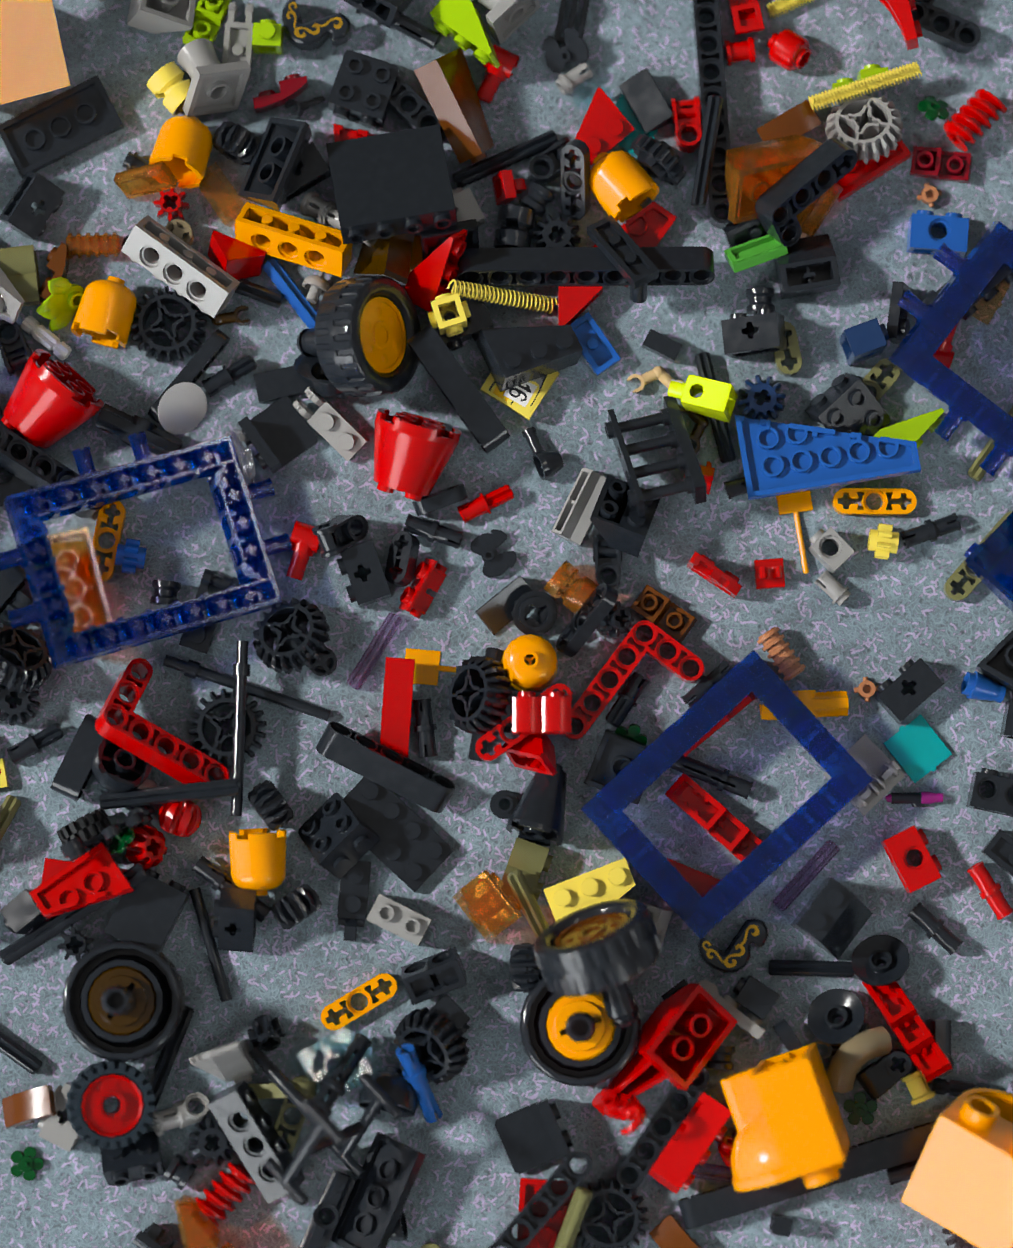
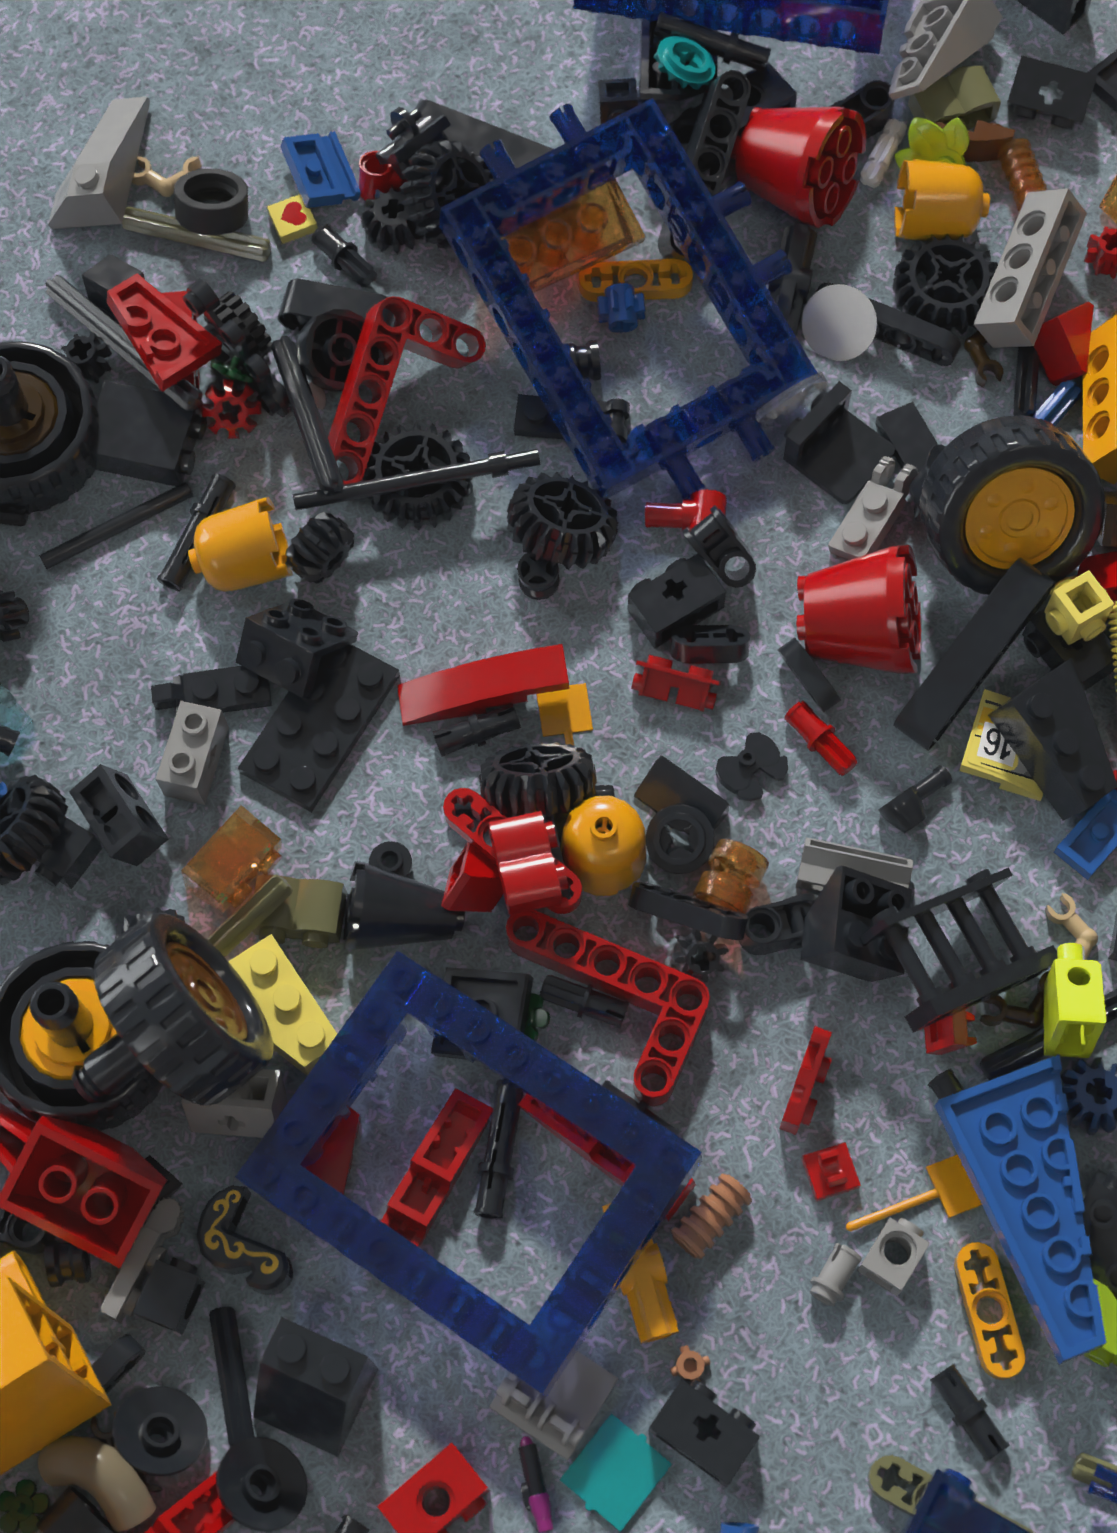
camera: 80 degrees right, 15 degrees down
red piece [158,801,202,837] -> none
black bar [163,655,331,721] -> none
dark tan wheel [165,219,194,246] -> none
black axle [201,355,257,397] -> none
black brick [213,887,257,953] -> none
black gear [271,884,322,929] -> none
black beam [316,721,456,813] -> none
light orange beam [321,973,398,1030] -> none
clear purple axle [347,612,402,691] -> none
black pin [403,514,464,549] -> none
reddish brown slope [630,585,697,644] -> none
clear purple axle [773,840,840,911] -> none
light yellow gear [867,523,899,560] -> none

